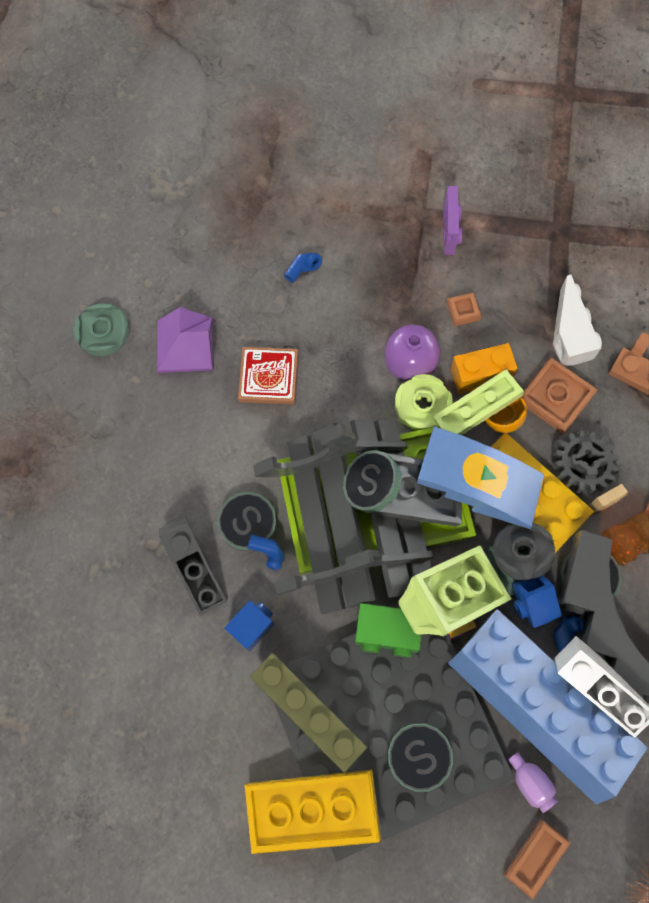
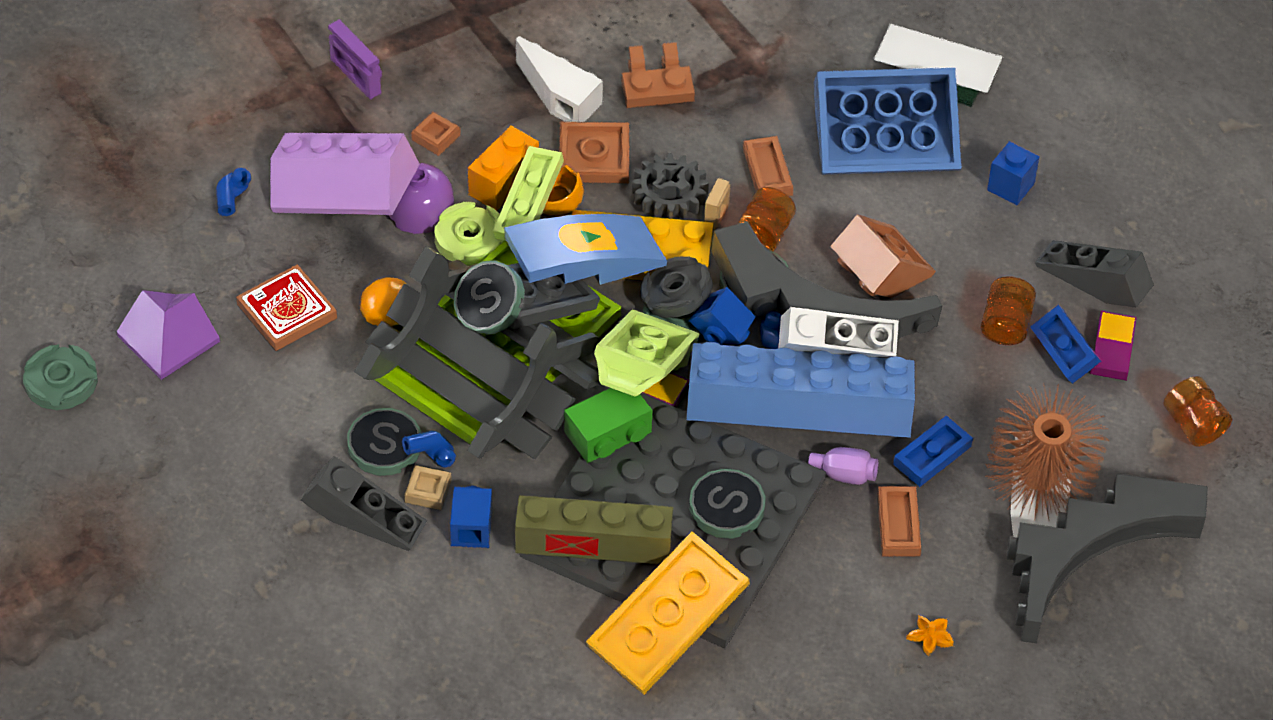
camera: 45 degrees left, 20 degrees down
none -> lavender slope [271,133,420,215]
none -> light orange hair [360,277,407,326]
none -> tan tile [405,465,452,510]
none -> blue plate [893,416,973,487]

